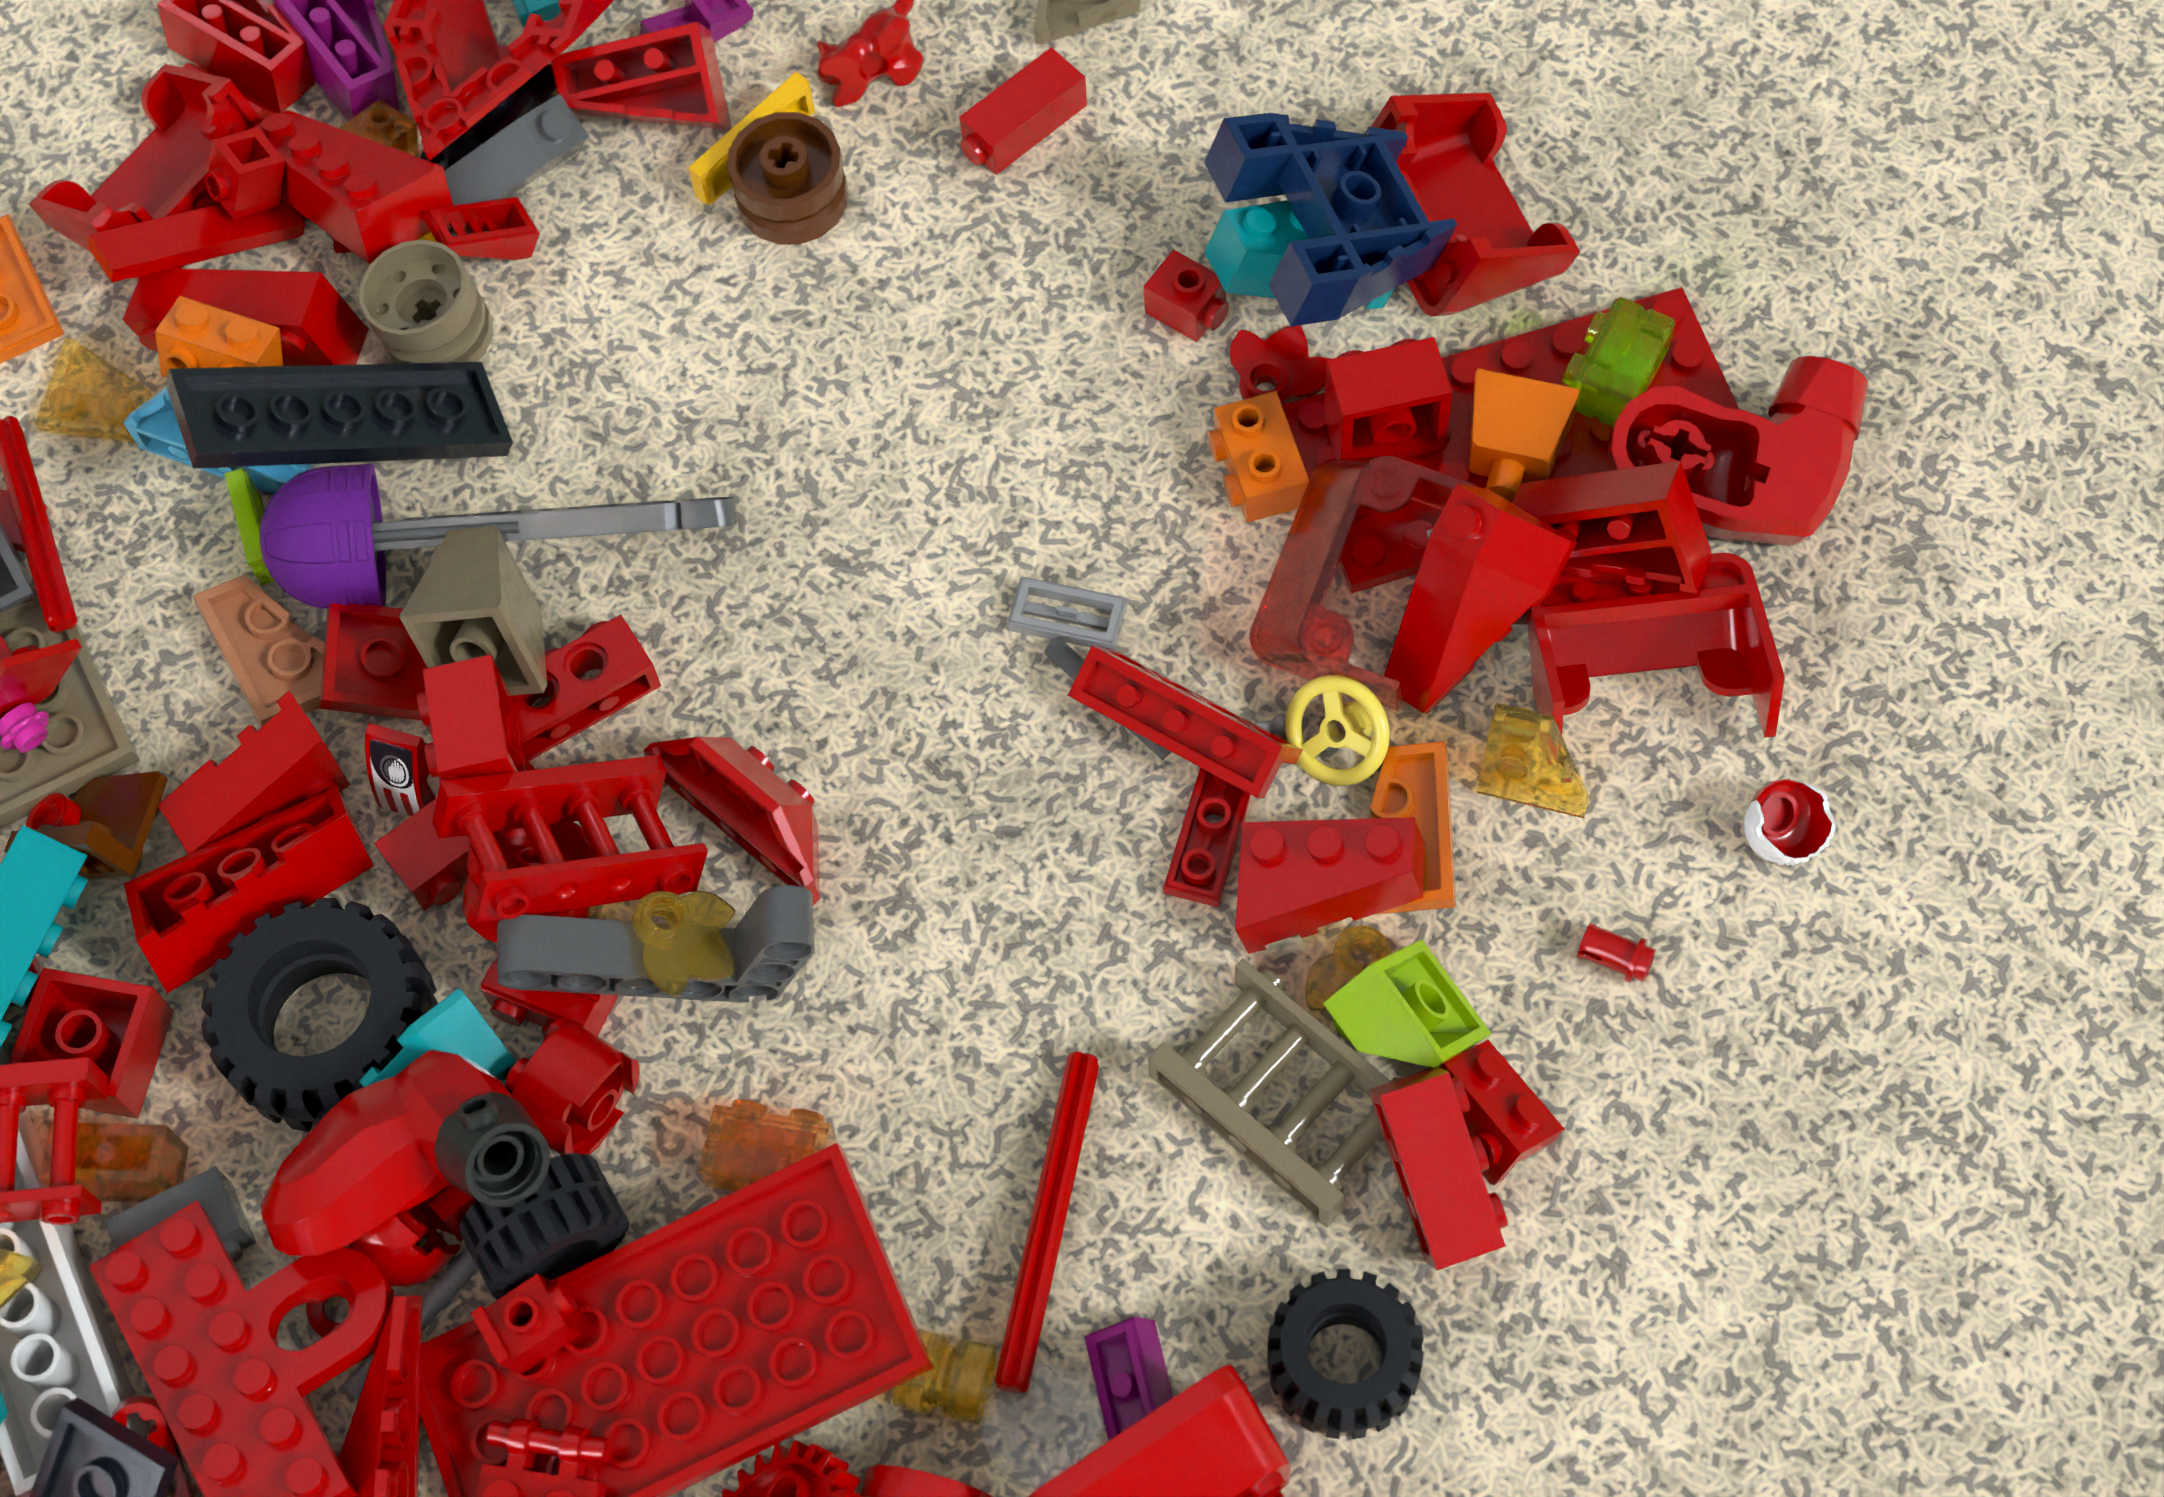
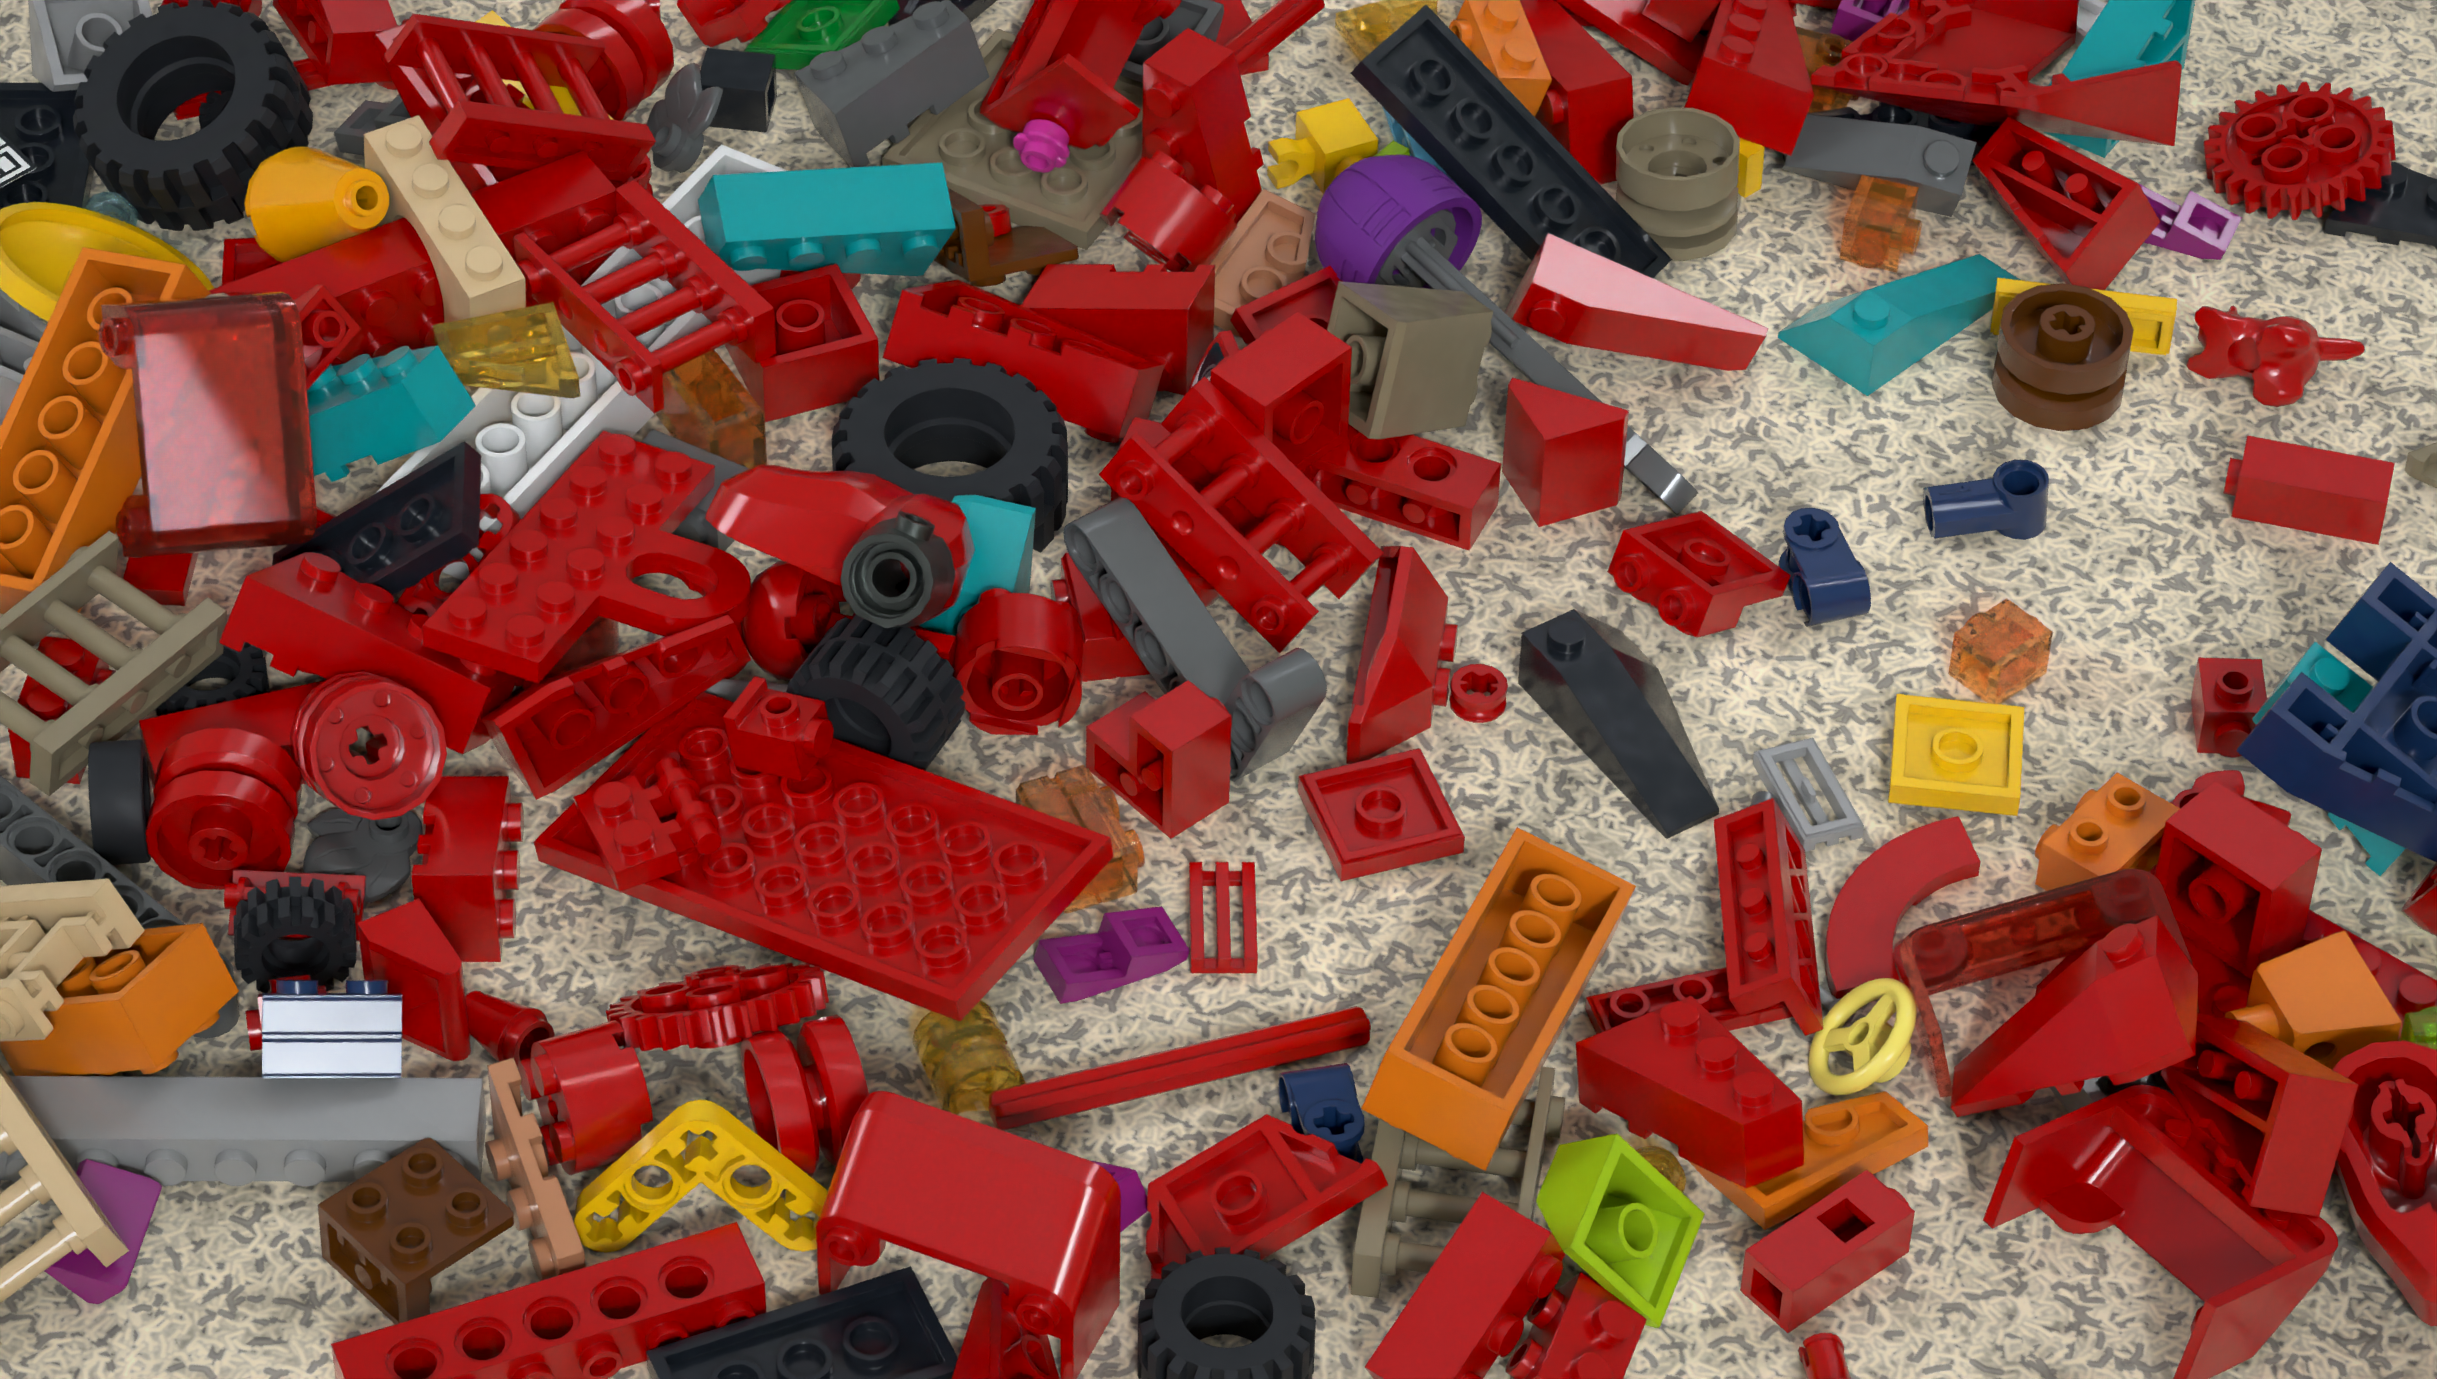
camera: 50 degrees right, 20 degrees down
red slope [422,197,540,260] -> none
clear yellow plate [632,891,736,997] -> none
clear yellow wing [1477,703,1589,818] -> none
none -> magenta slope [1033,906,1190,1004]
none -> red brick [1086,680,1232,839]
none -> red brick [1100,149,1238,272]
none -> red wedge [1142,28,1264,224]
none -> red wing [1146,1114,1388,1279]
none -> red tile [1189,862,1258,973]
none -> yellow brick [1267,98,1378,195]
none -> dark blue piece [1278,1063,1365,1164]
none -> red plate [1298,748,1465,881]
none -> orange brick [1361,827,1636,1171]
none -> red bush [1449,664,1508,723]
none -> red slope [1502,377,1629,527]
none -> red wedge [1504,233,1768,371]
none -> black wedge [1518,609,1719,839]
none -> red plate [1607,511,1791,638]
none -> red brick [1740,1170,1915,1333]
none -> teal wedge [1778,254,2020,396]
none -> dark blue piece [1778,508,1871,627]
none -> red tile [1825,816,1981,999]
none -> clear orange brick [1840,175,1922,272]
none -> yellow plate [1888,694,2025,816]
none -> dark blue piece [1923,460,2049,540]
none -> clear orange brick [1948,598,2053,704]

